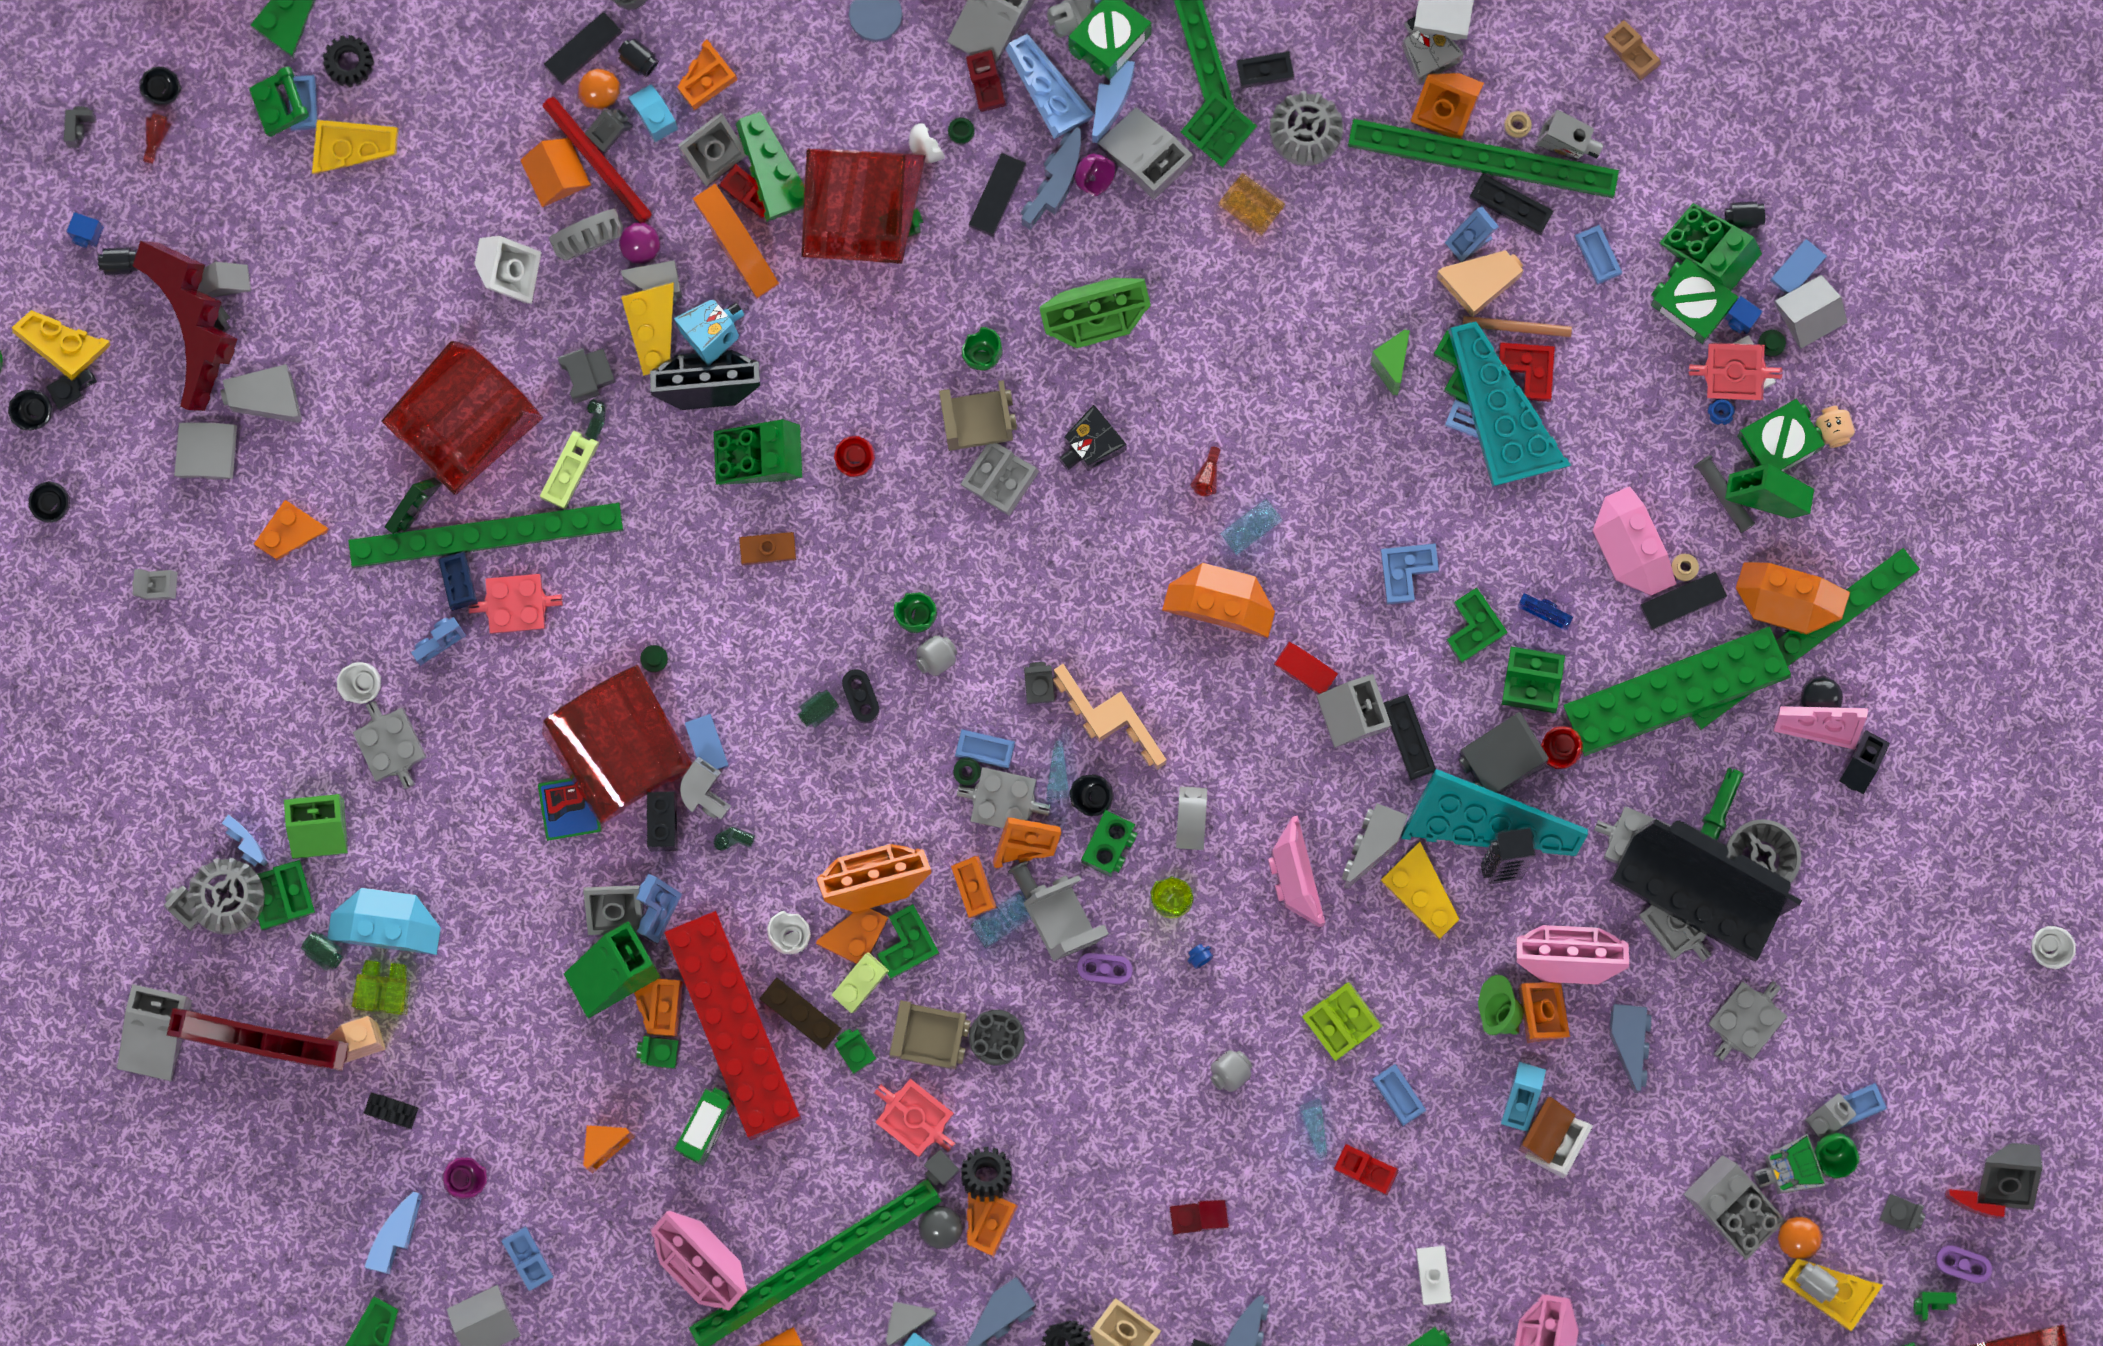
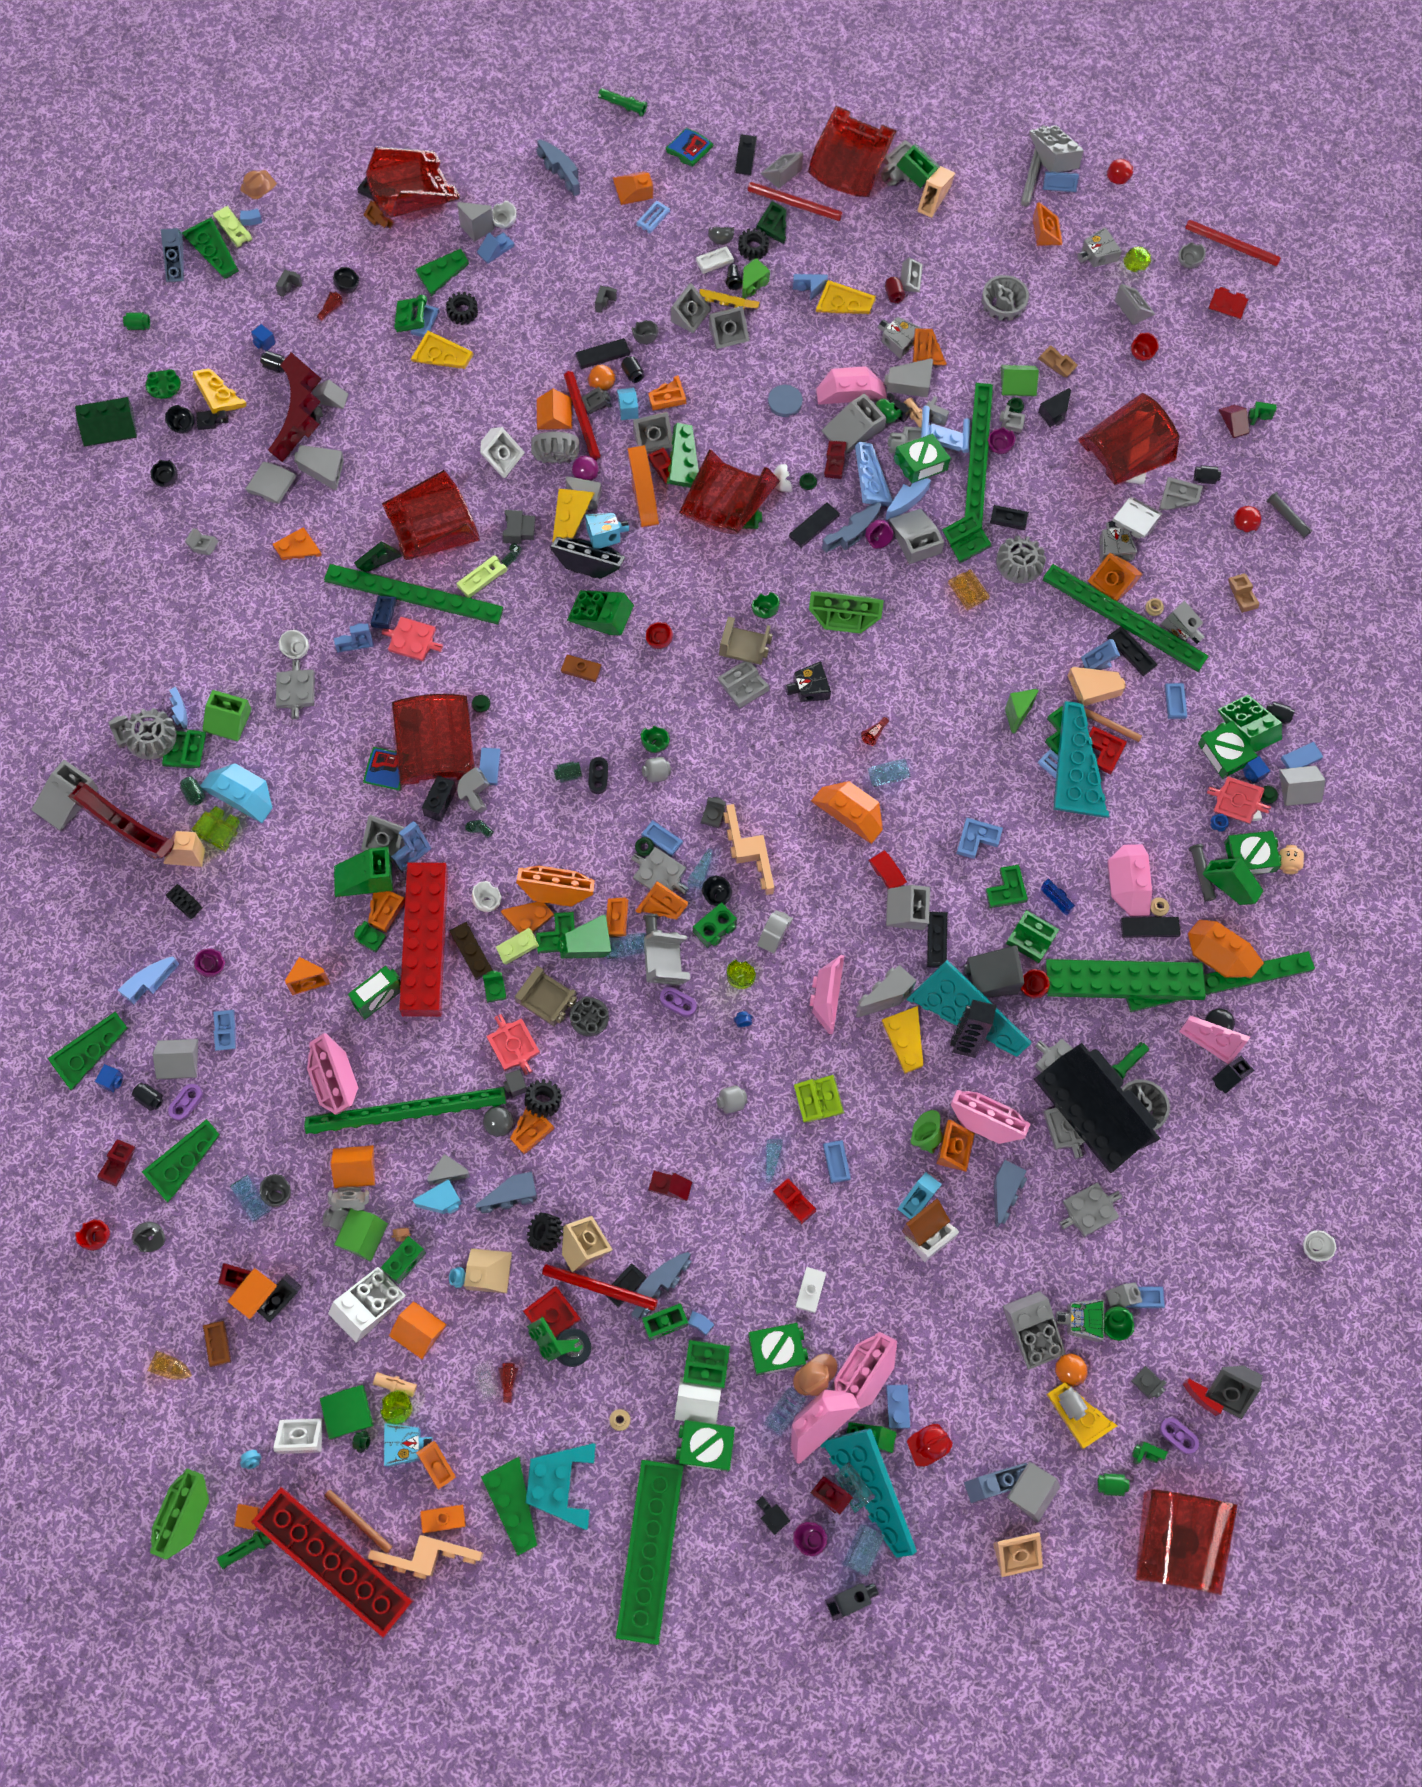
camera: 15 degrees right, 10 degrees down
none -> slope [557,915,611,959]

